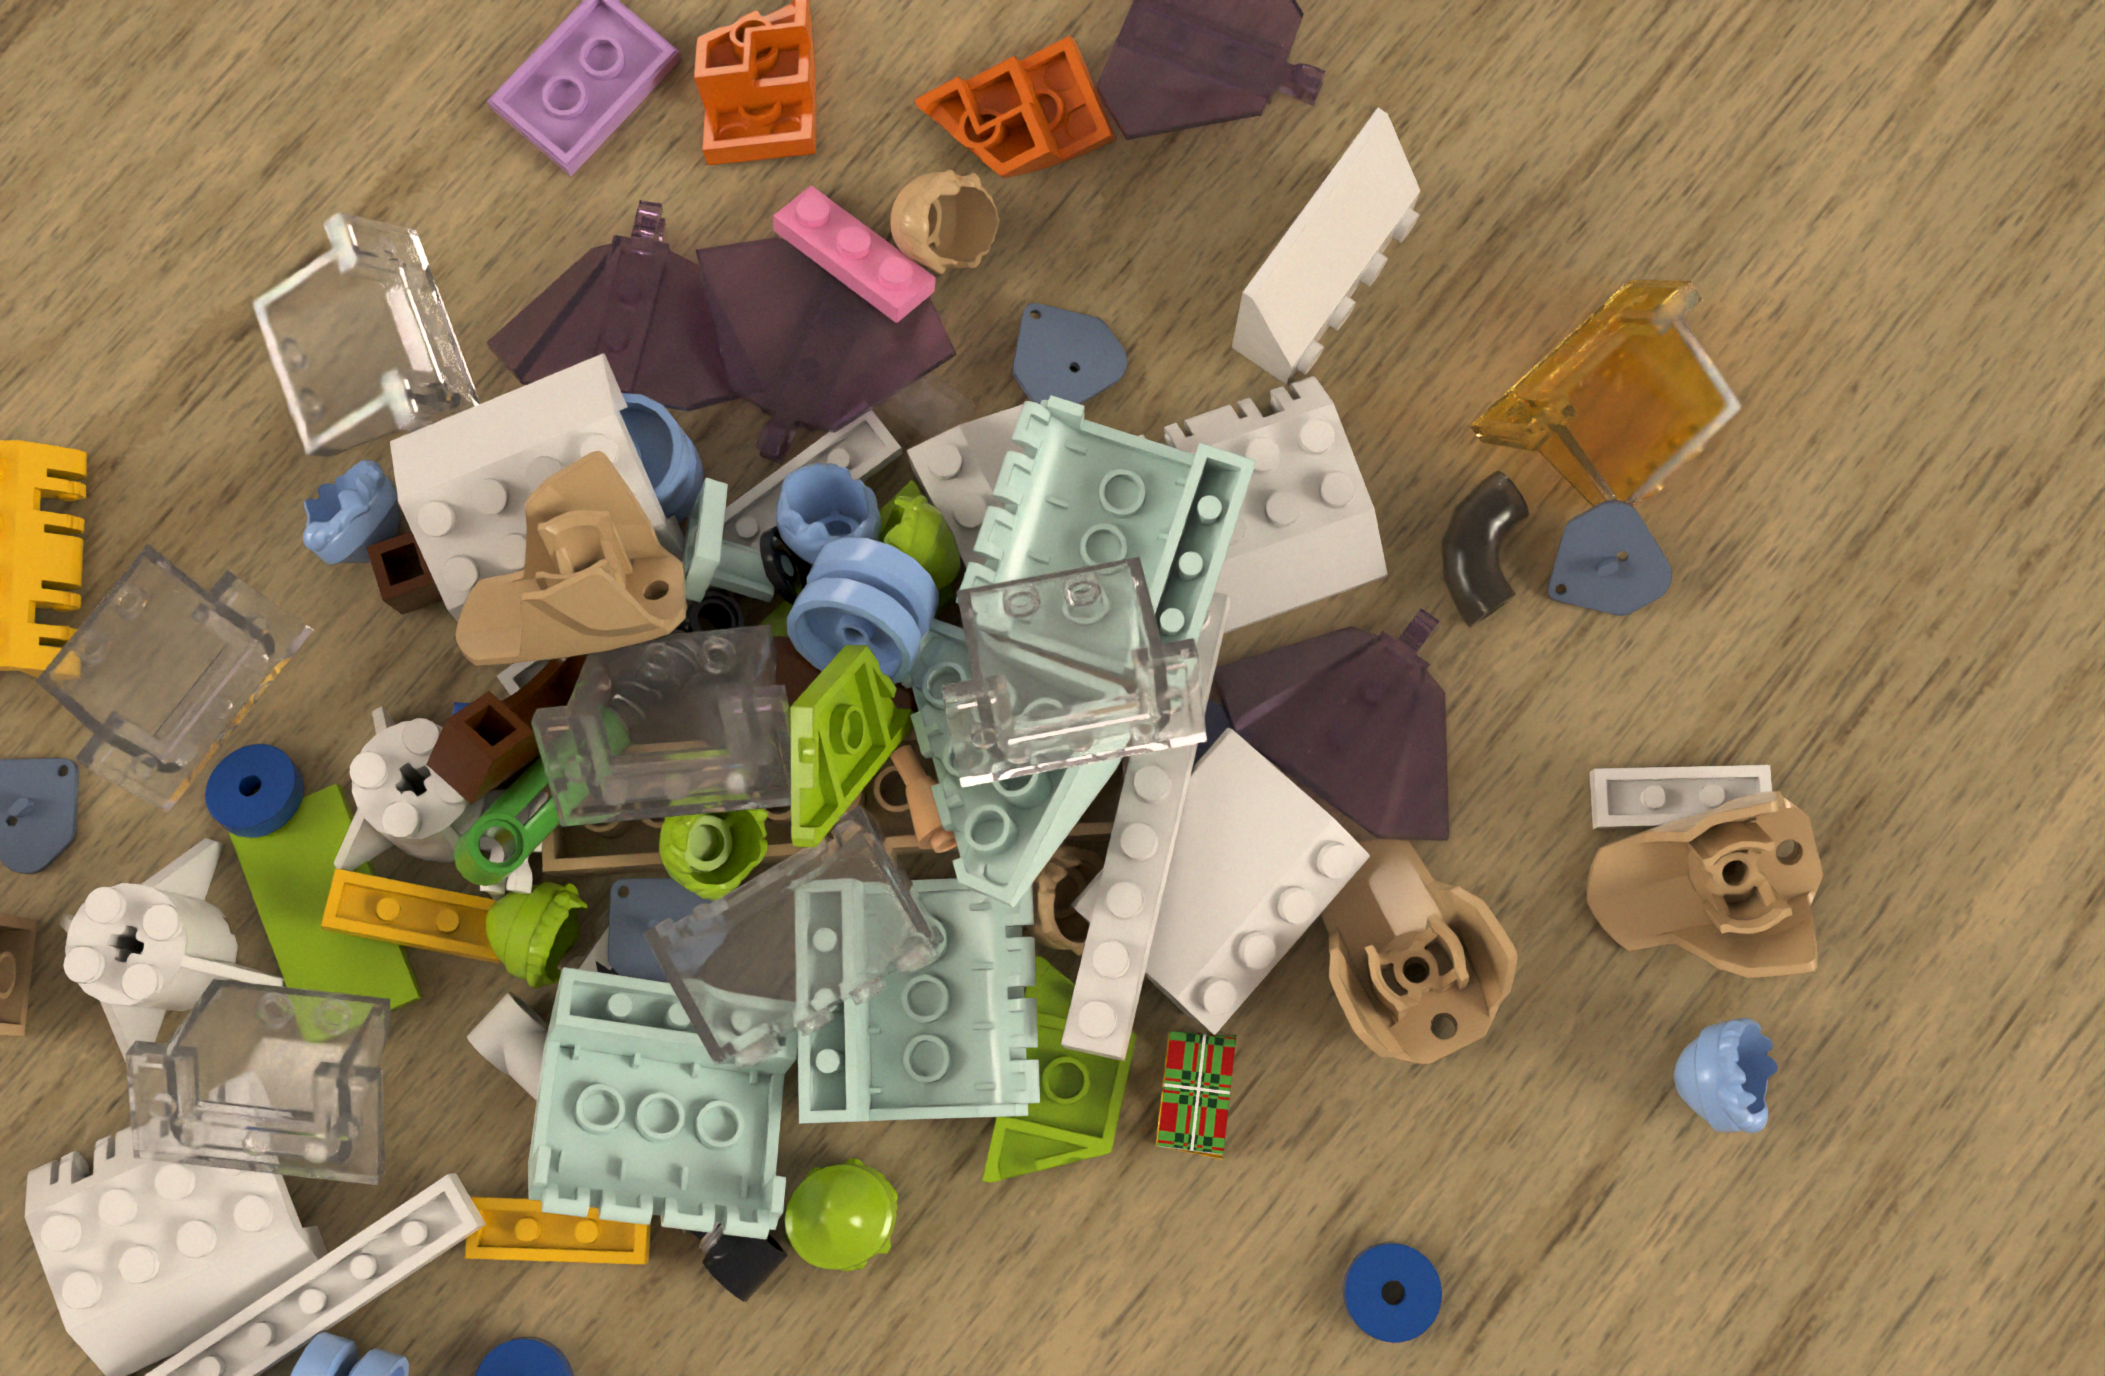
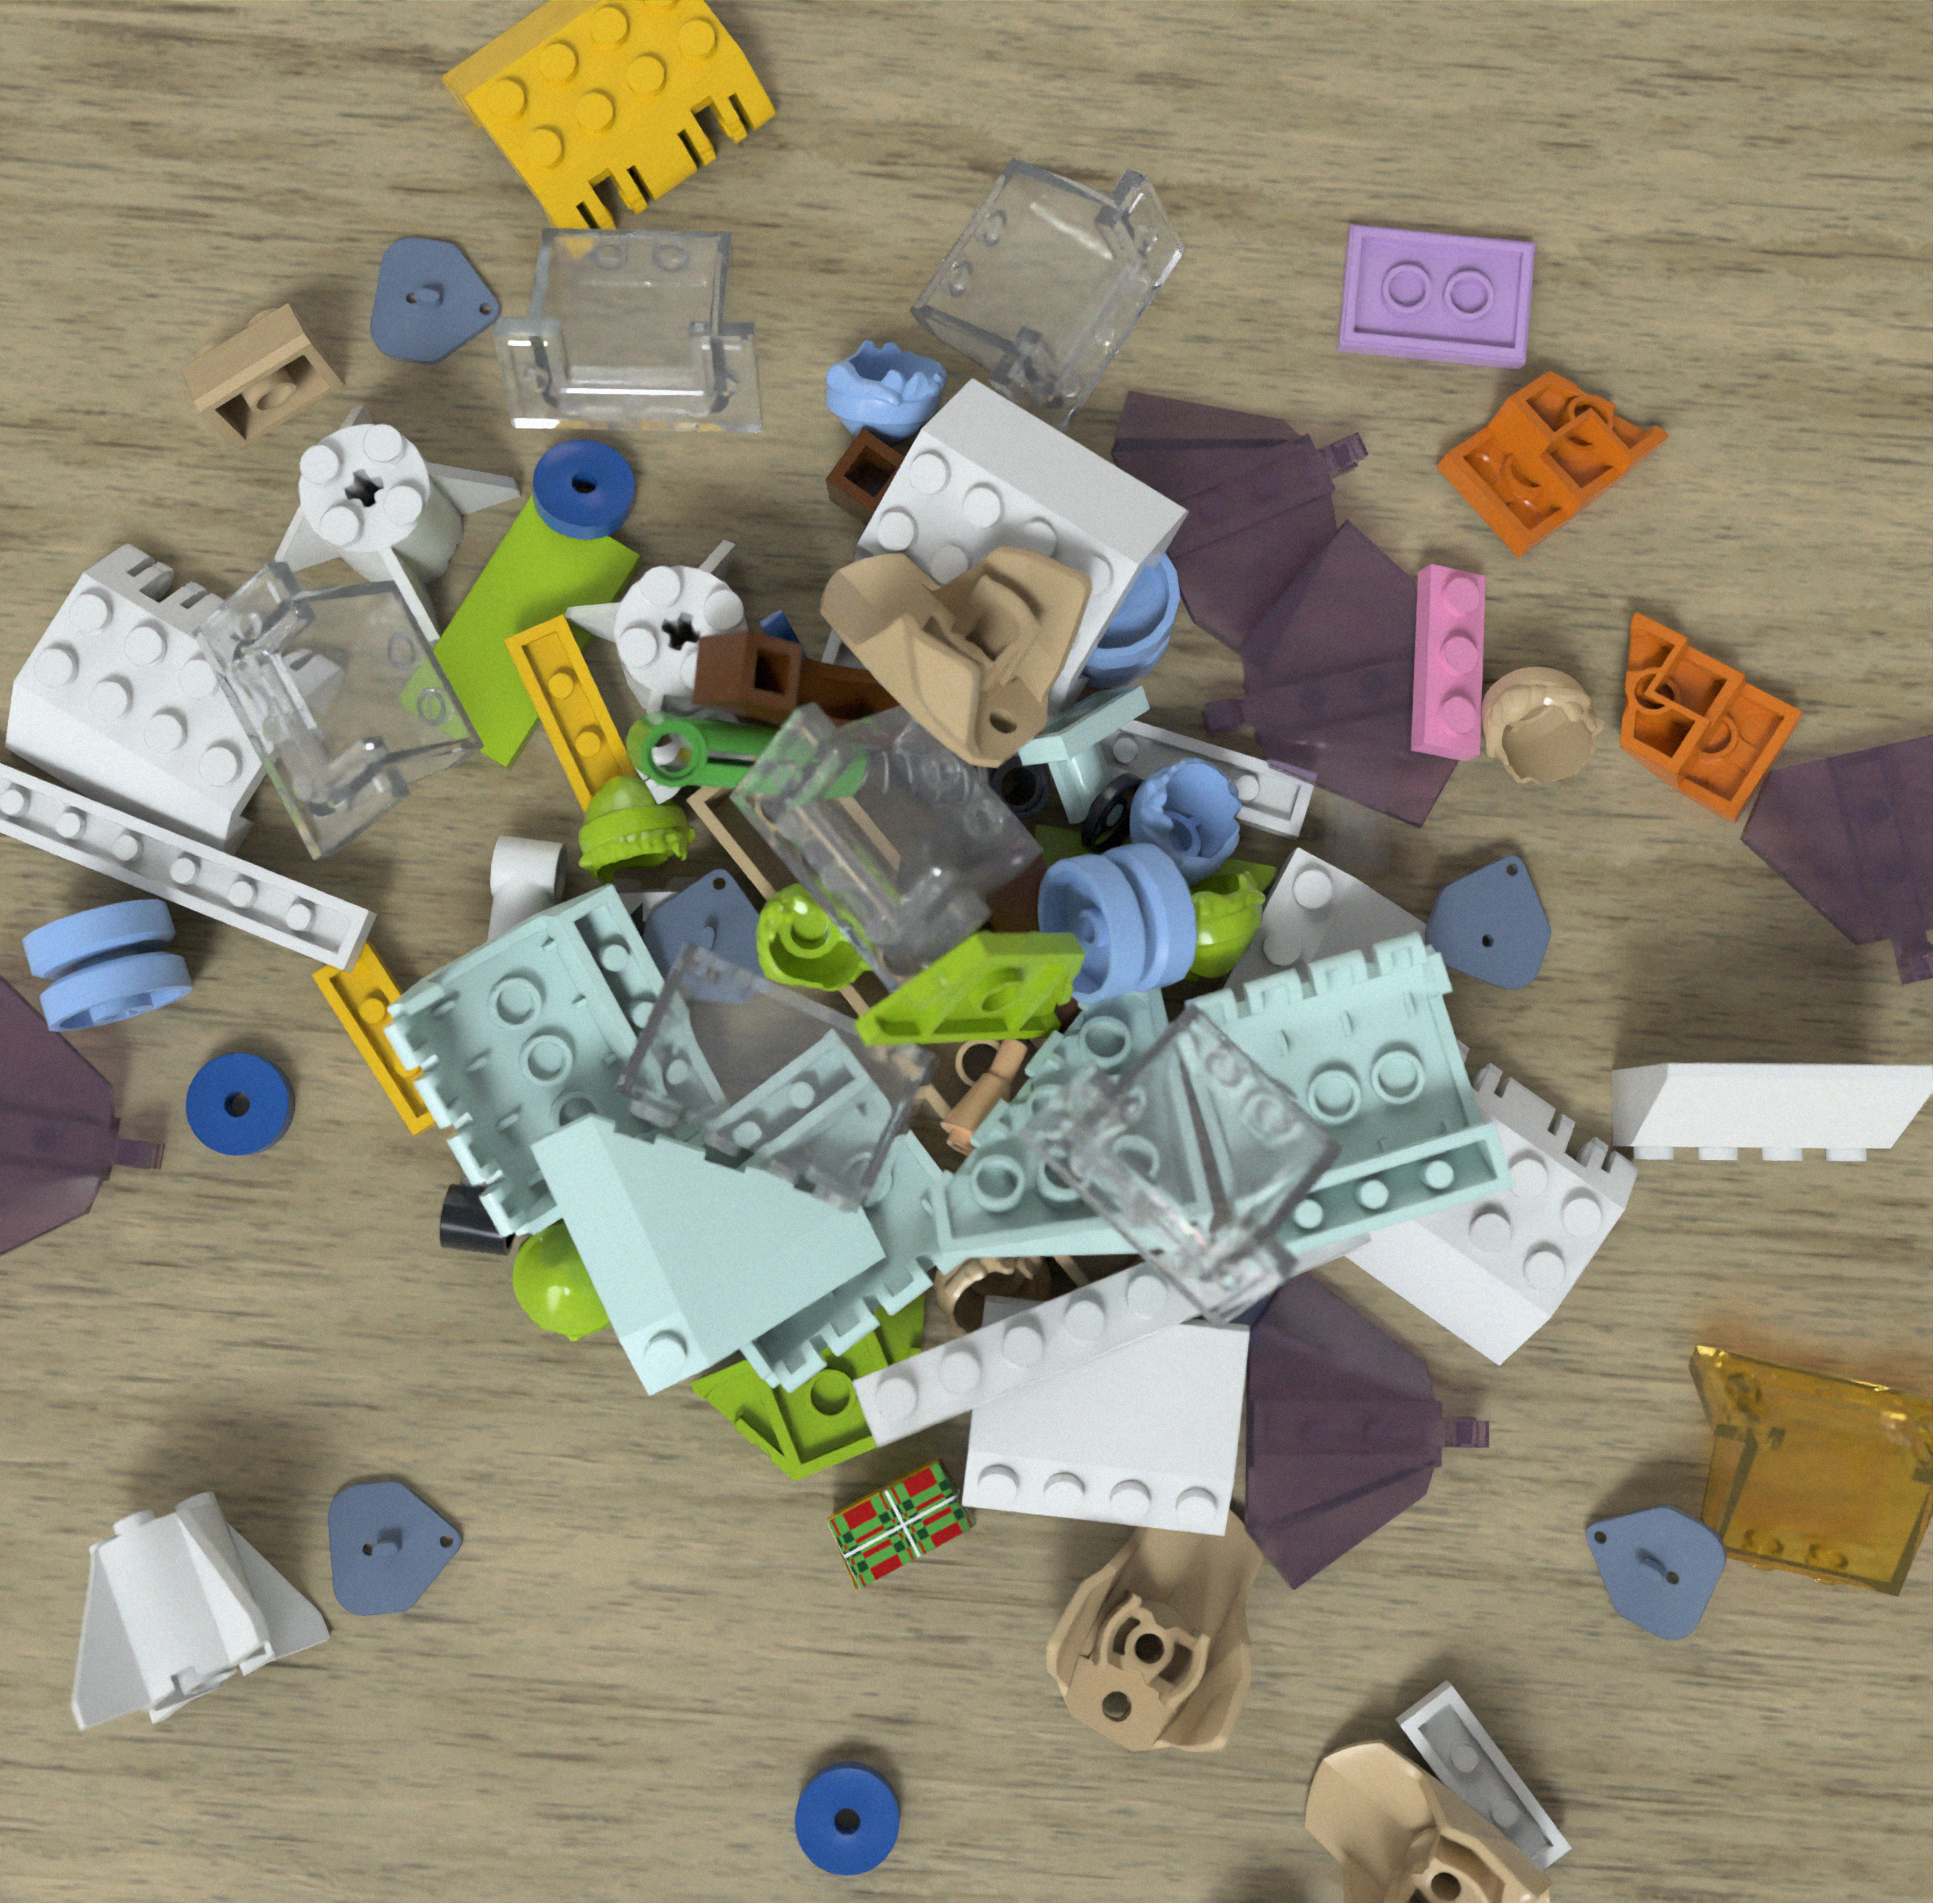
camera: 50 degrees right, 5 degrees up
clear smoke cylinder [1442,471,1529,628] -> none
none -> light aqua slope [530,1113,887,1396]

